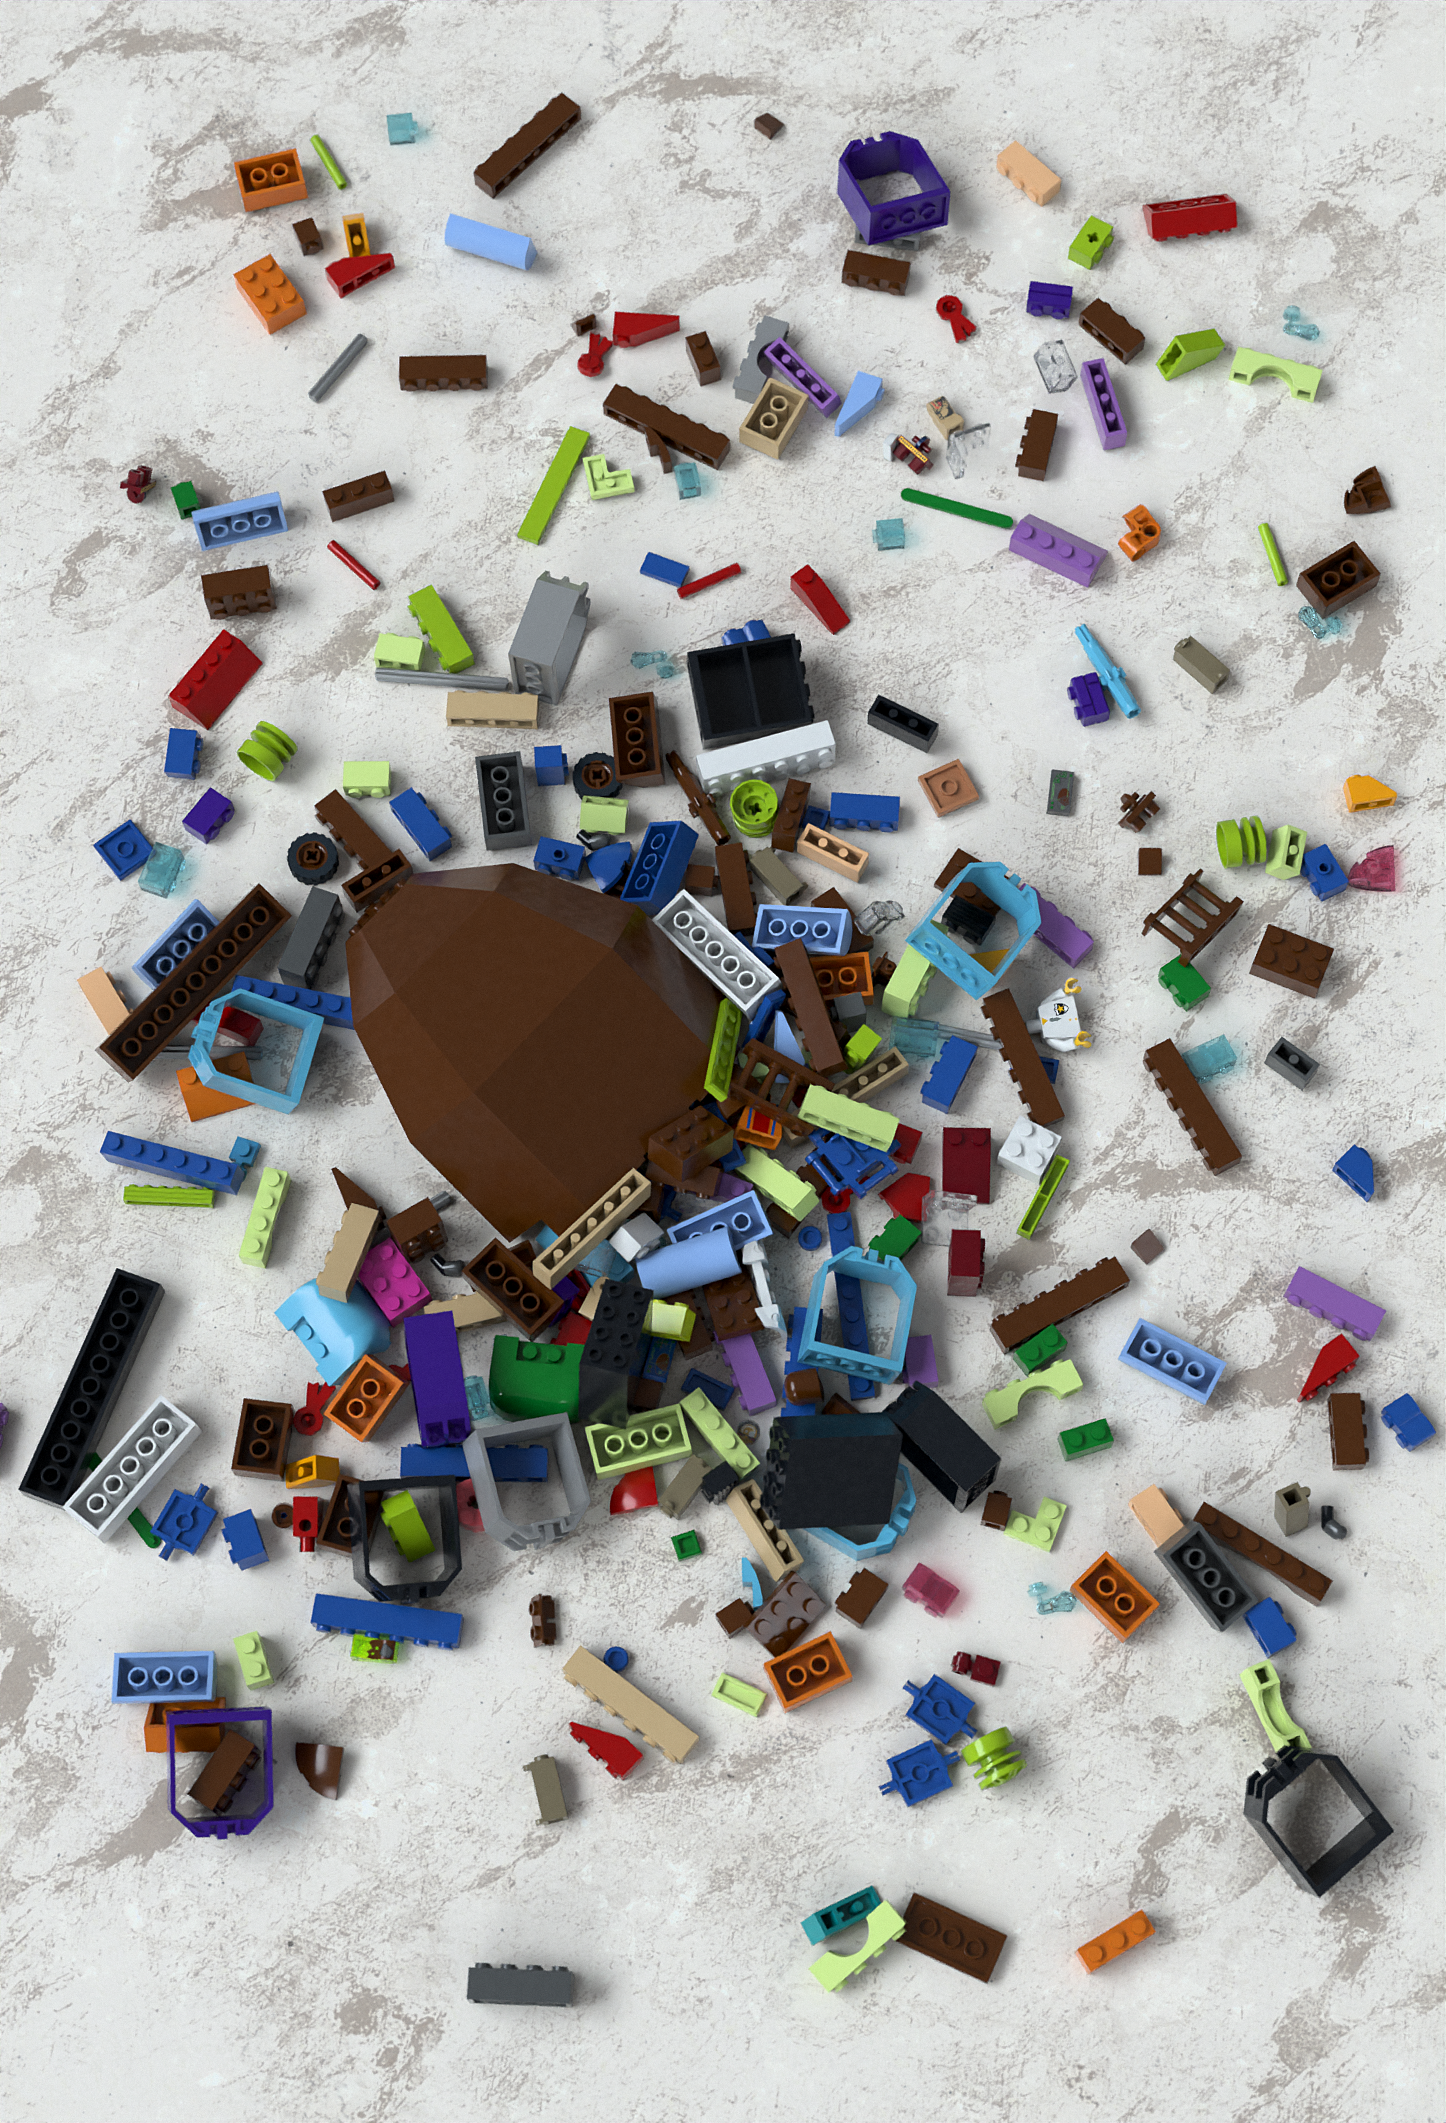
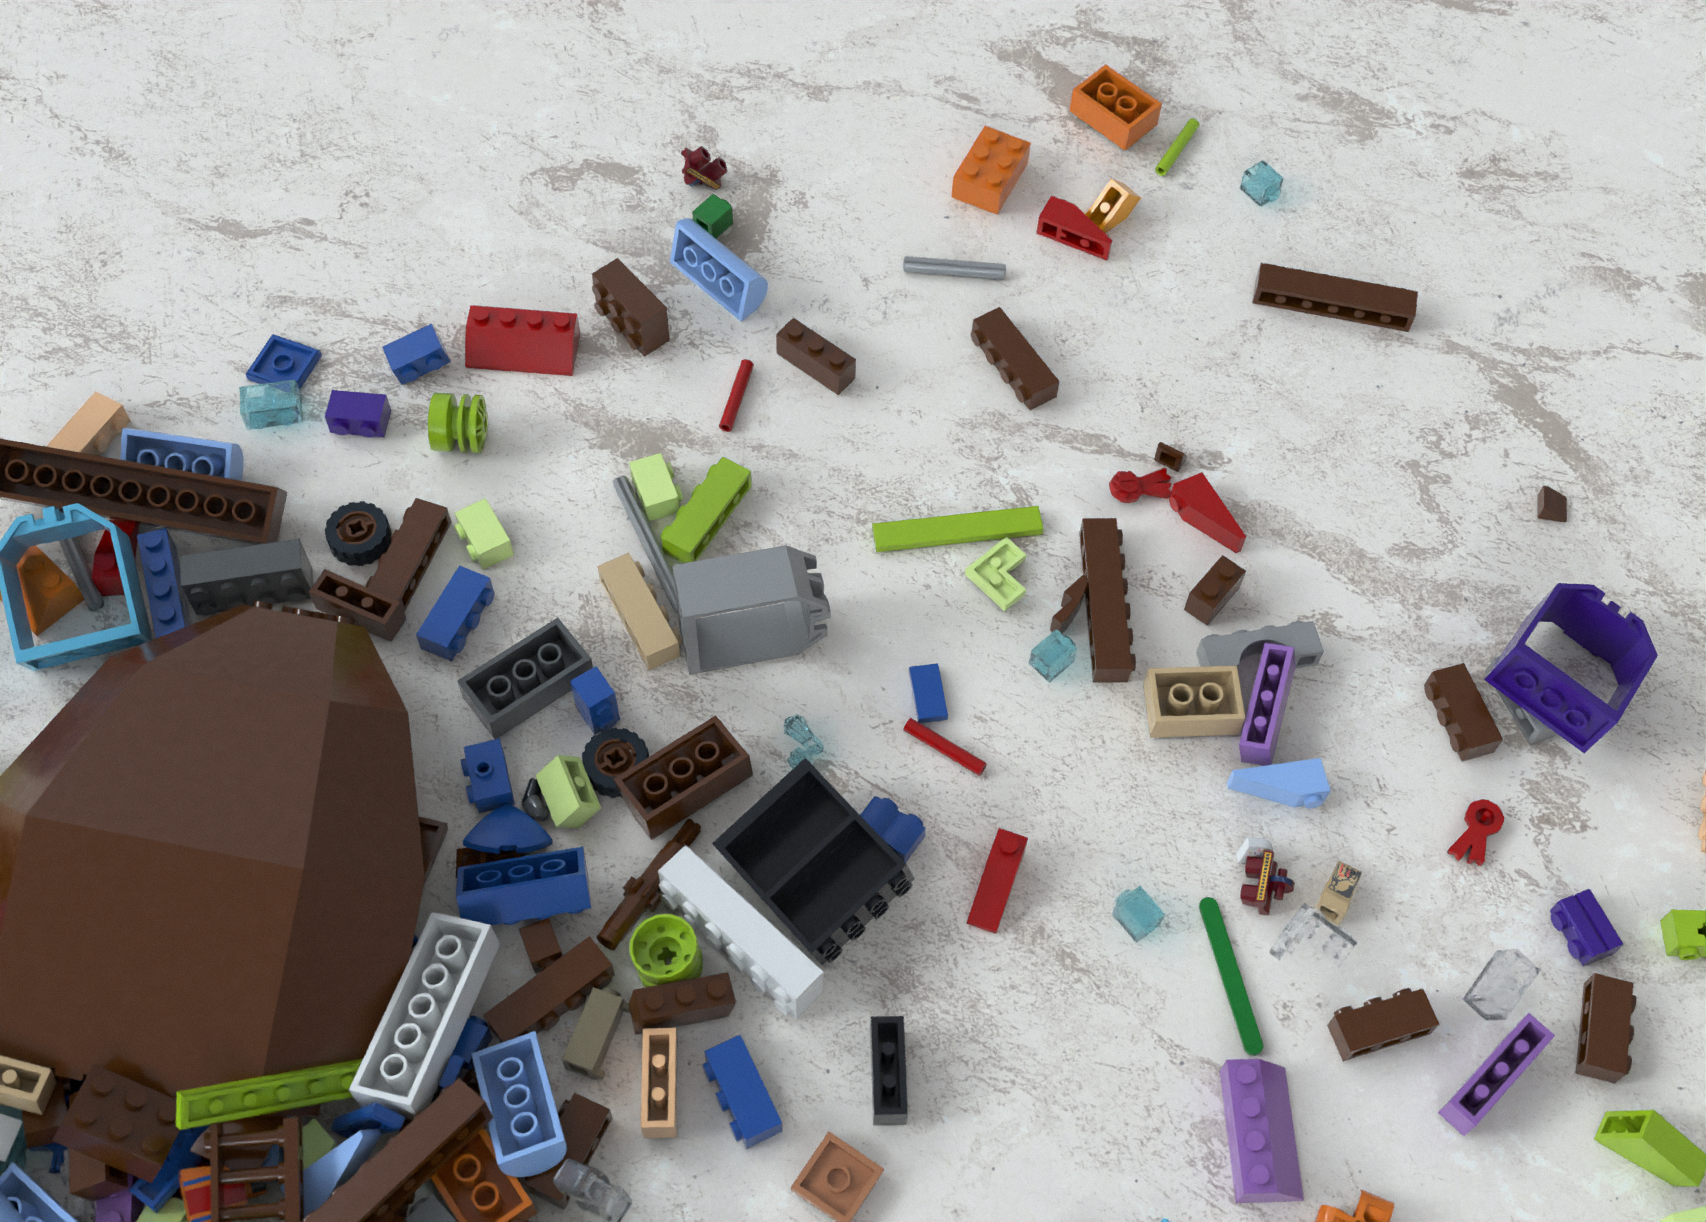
camera: 55 degrees right, 10 degrees down
reddish brown brick [292,217,324,256] -> none
light blue brick [445,213,537,271] -> none
blue tile [802,805,830,831] -> none

